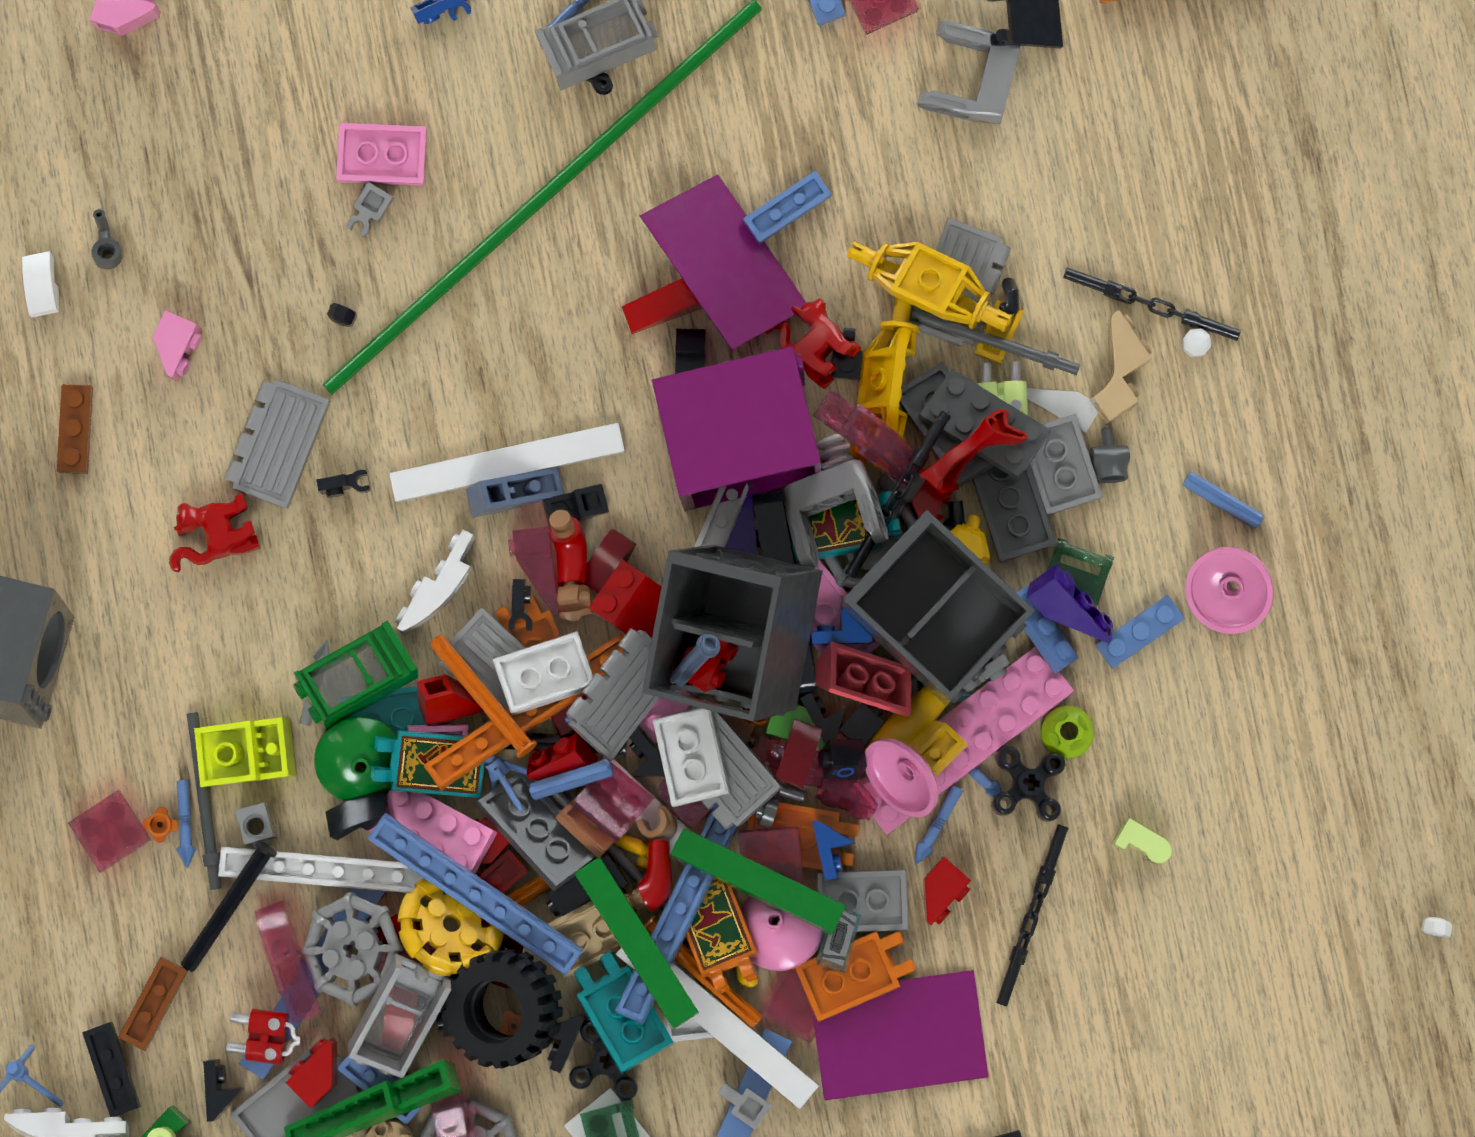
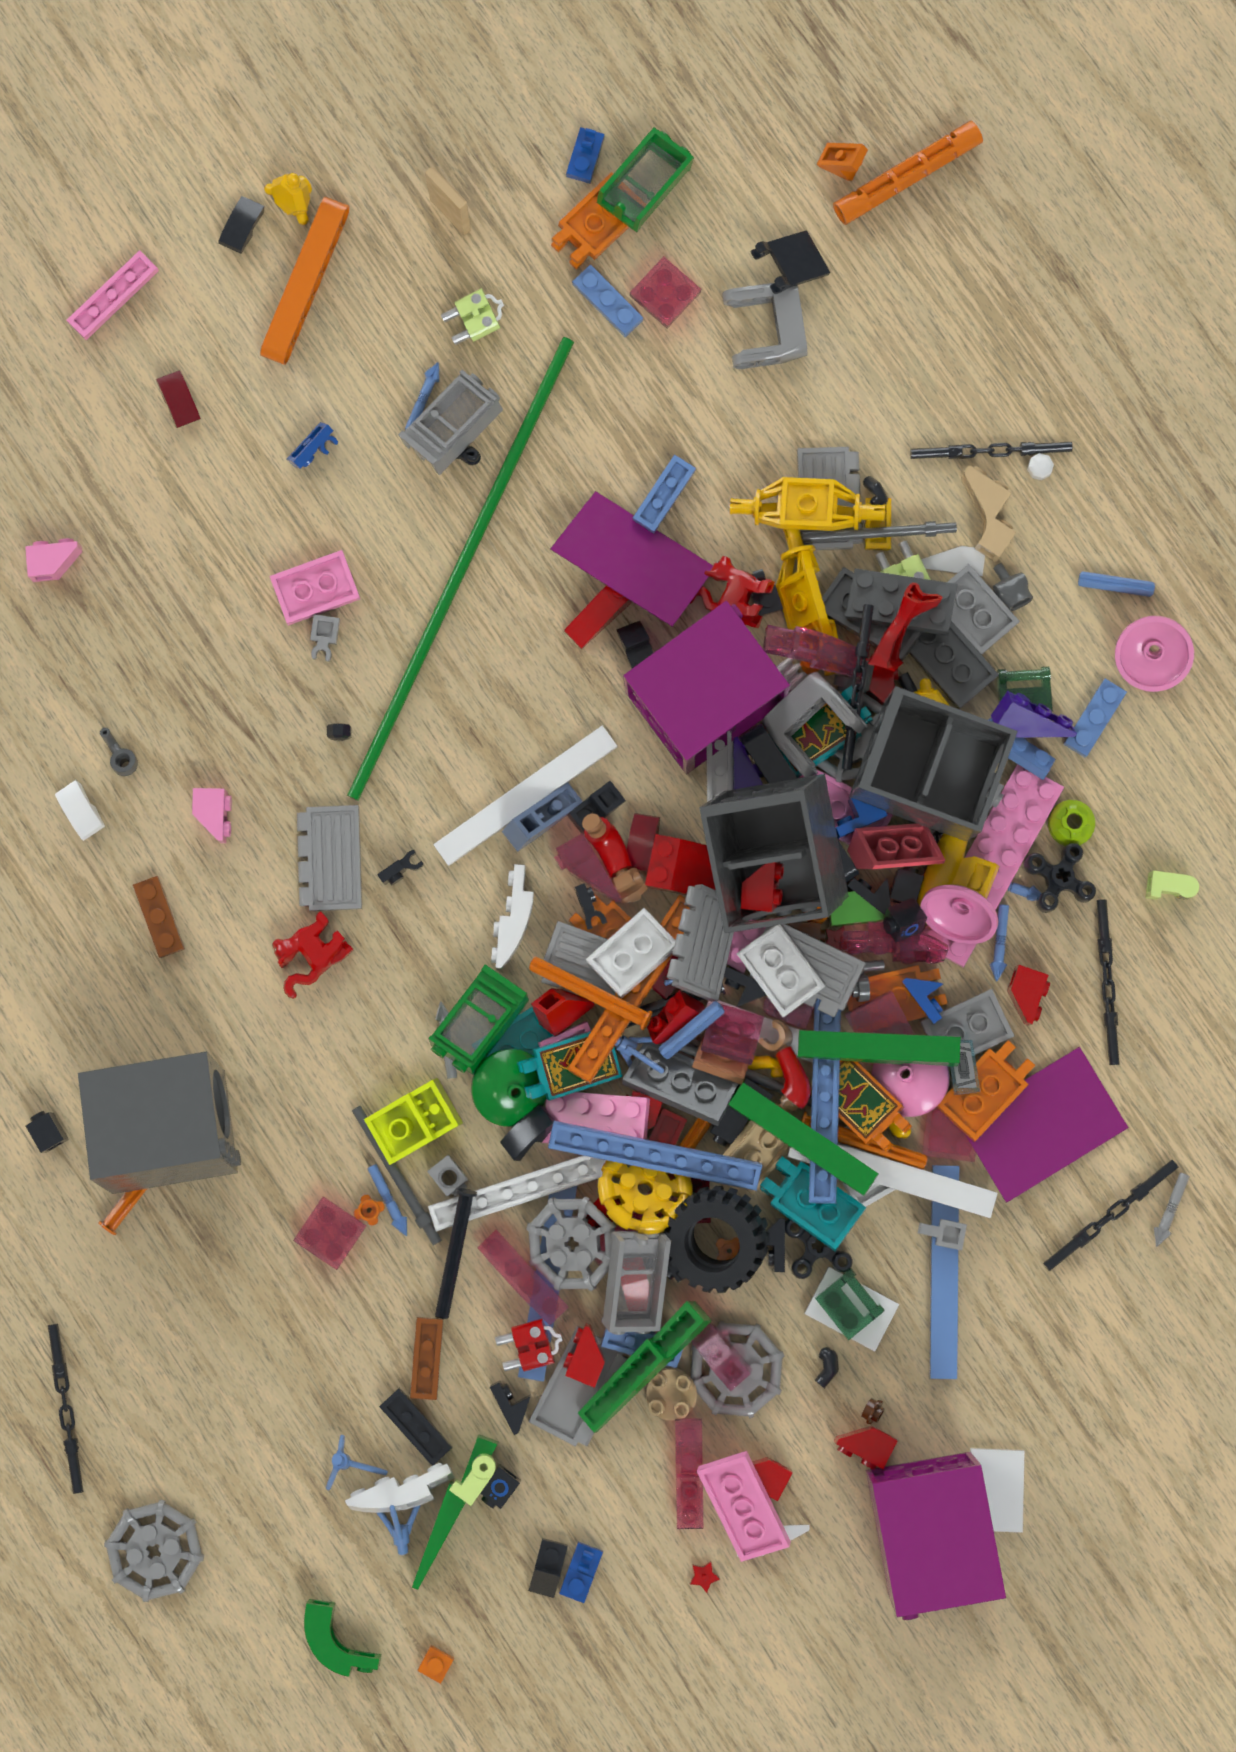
camera: 25 degrees left, 0 degrees up
sand blue axle [670,634,720,687] -> none
dark red slope [775,719,823,788] -> none

